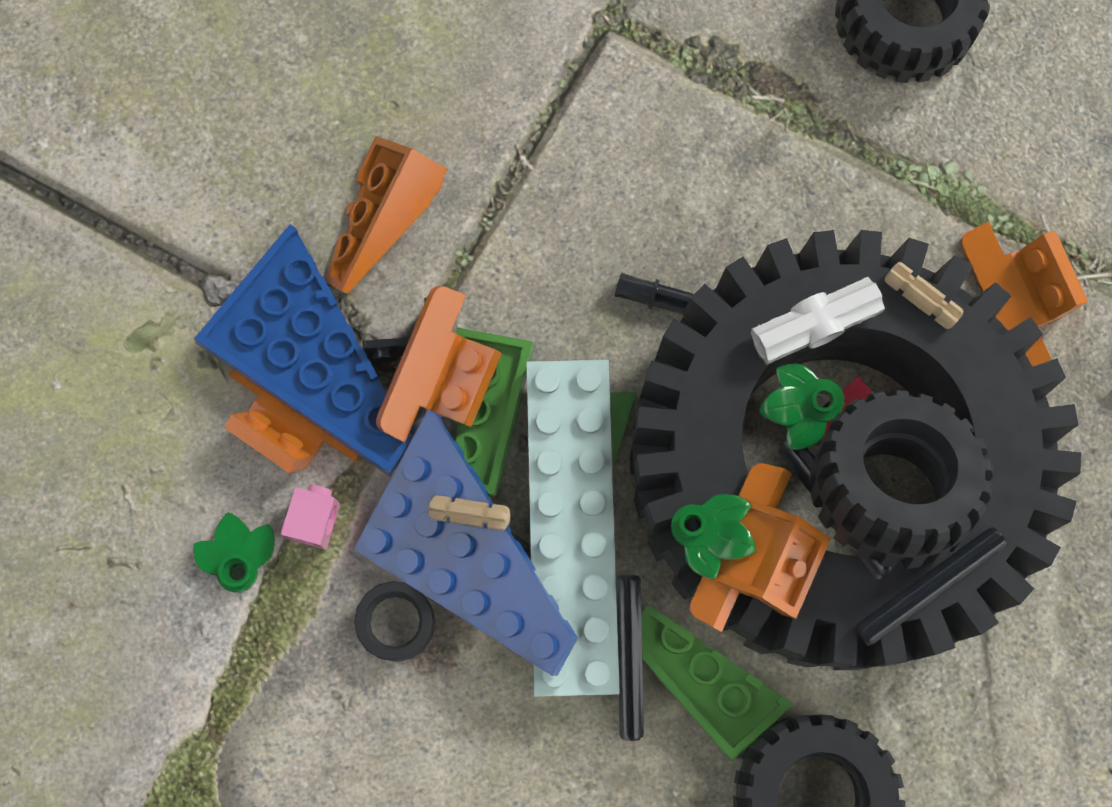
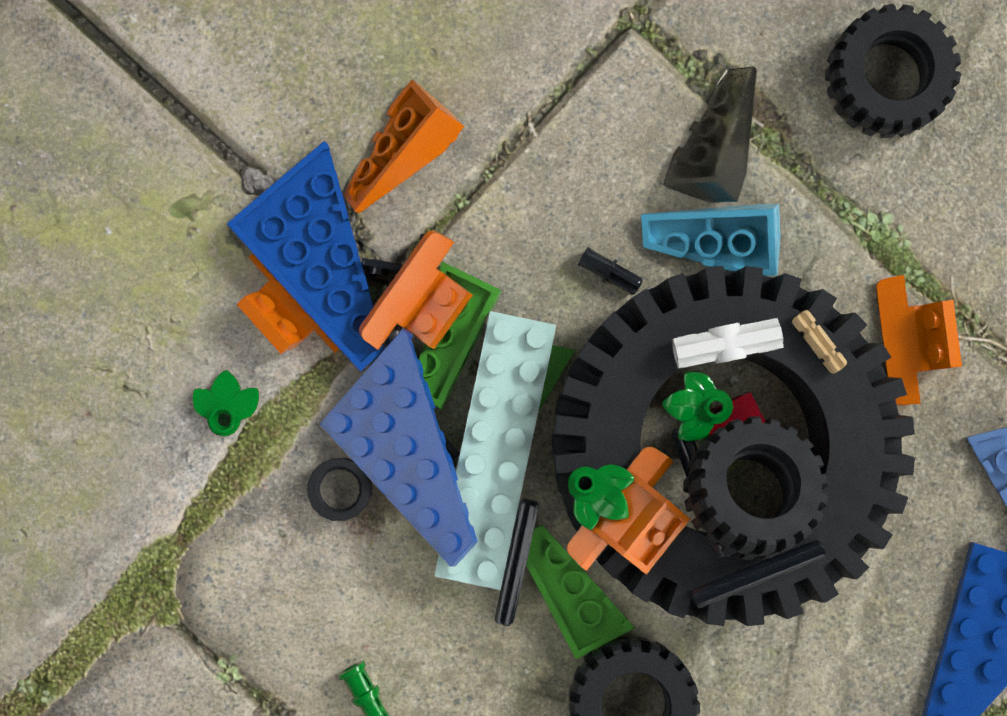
camera: 15 degrees right, 10 degrees up
bright pink brick [281,484,340,550] -> none
tan axle [428,495,510,531] -> none
none -> medium azure wedge [641,203,781,276]
none -> clear smoke wedge [663,66,757,203]

